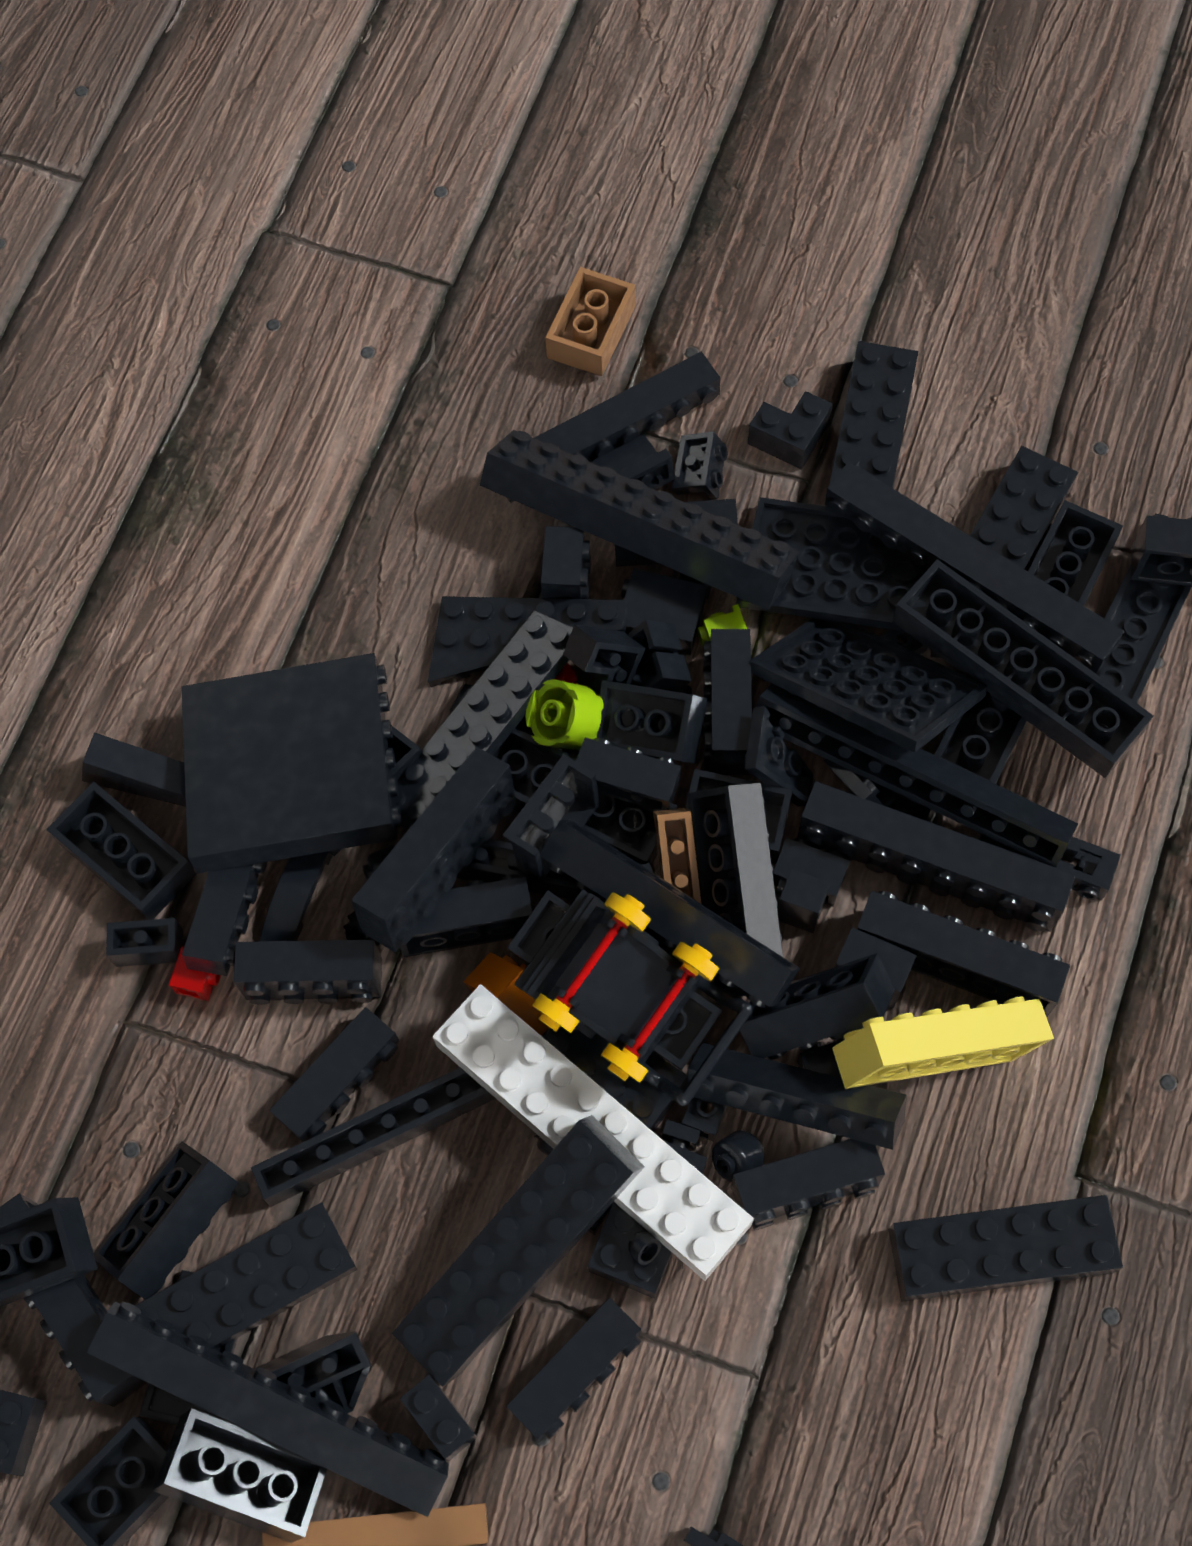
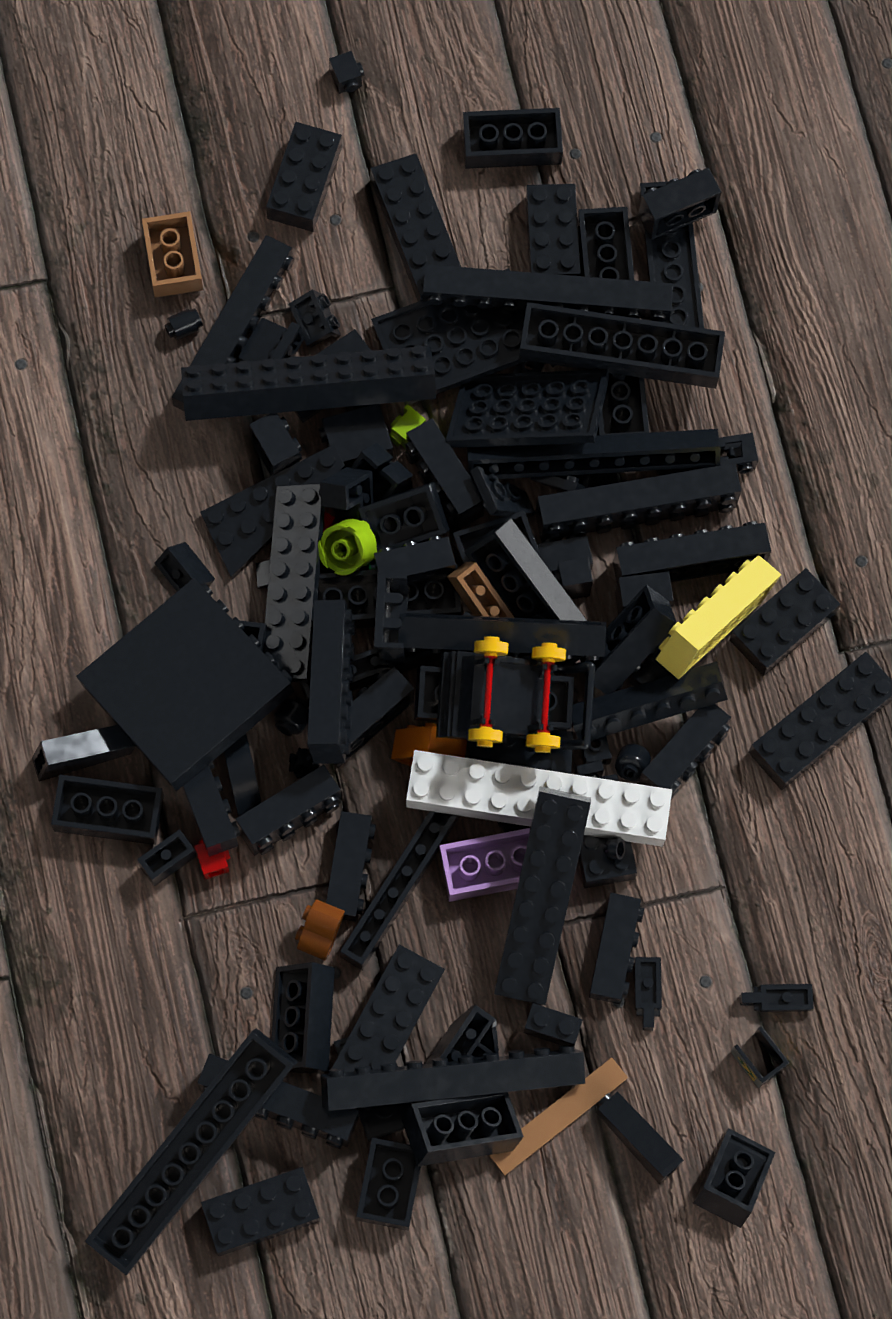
camera: 40 degrees left, 5 degrees up
black brick [748,391,833,470] -> none
none -> black panel [154,542,215,591]
none -> black brick [164,308,203,341]
none -> black brick [266,122,342,232]
none -> dark orange brick [295,899,345,961]
none -> black brick [329,51,365,94]
none -> lavender brick [439,828,530,902]
none -> black brick [462,108,563,169]
none -> black hinge [634,957,662,1031]
none -> black brick [729,568,841,676]

